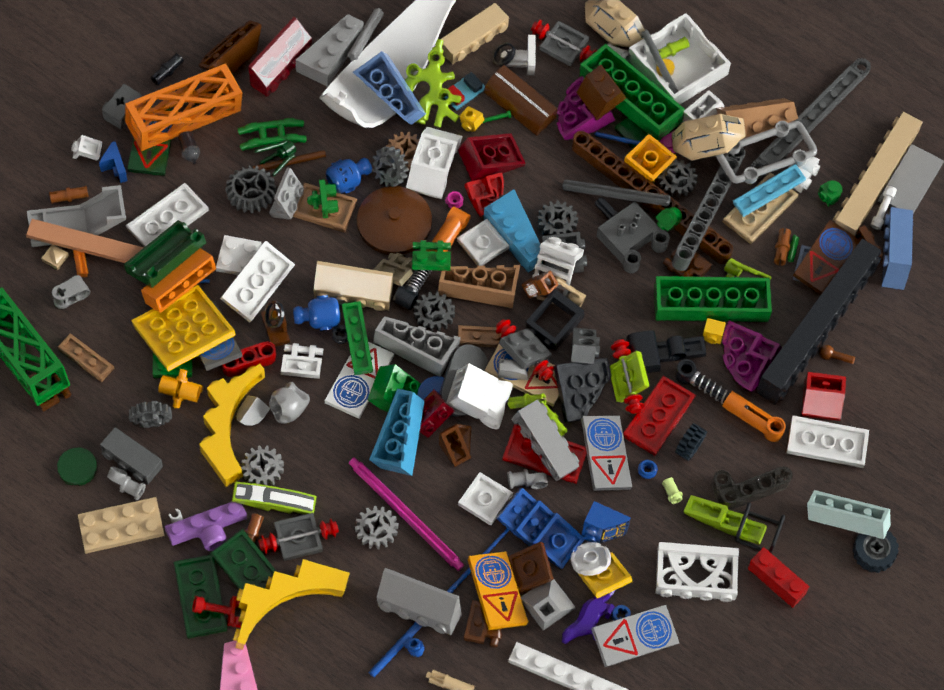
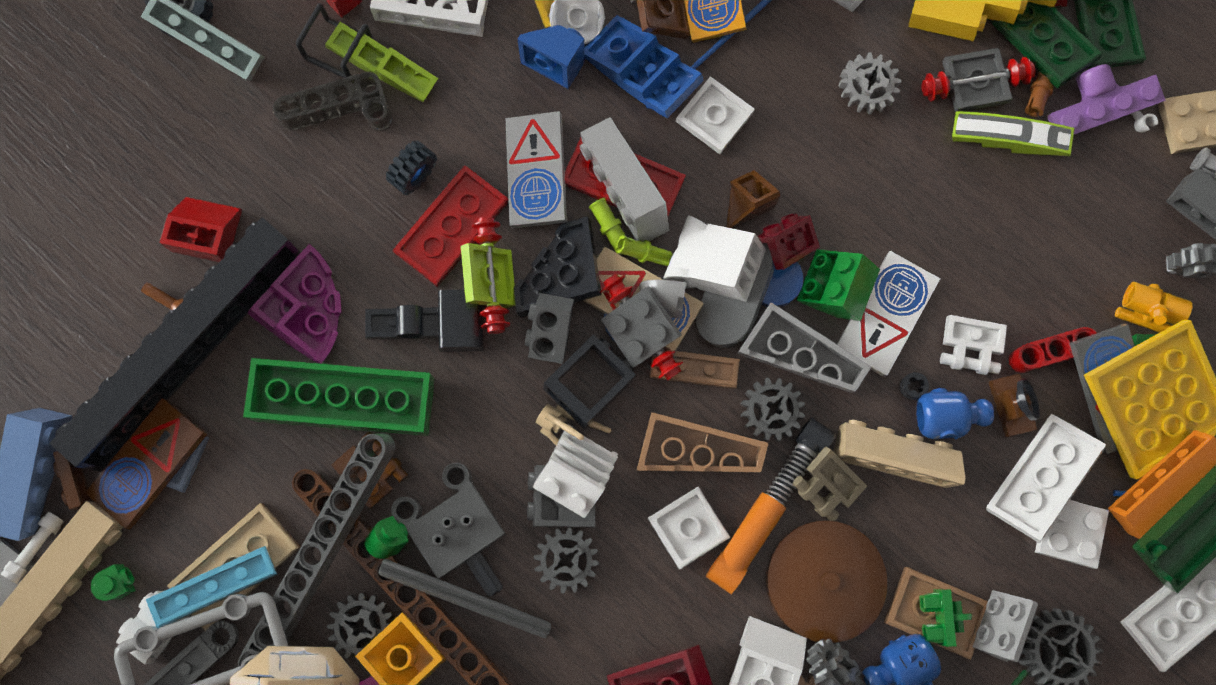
camera: 175 degrees left, 15 degrees up
yellow arch [199,364,265,487] -> none
light grey brick [236,395,271,426] -> none
light grey gear [241,445,284,485] -> none
light grey piece [269,382,310,424] -> none
green plate [342,301,373,375] -> none
dark pink piece [349,457,464,571] -> none
dark azure wedge [369,389,424,476] -> none
green plate [412,240,451,271] -> none
dark pink plate [445,191,464,208] -> none
red brick [464,172,504,216] -> none
dark azure wedge [483,190,543,272] -> none
light grey connector [507,469,548,489] -> none
dark orange leg [521,270,559,299] -> none
blue plate [638,460,658,479] -> none
yellowish green pin [662,478,683,504] -> none
piece [675,359,786,442] -> none
yellow plate [703,318,726,344] -> none
lime plant [724,258,772,279] -> none
dark orange pin [774,228,791,266] -> none
white plate [786,416,869,468] -> none
green piece [787,235,799,262] -> none

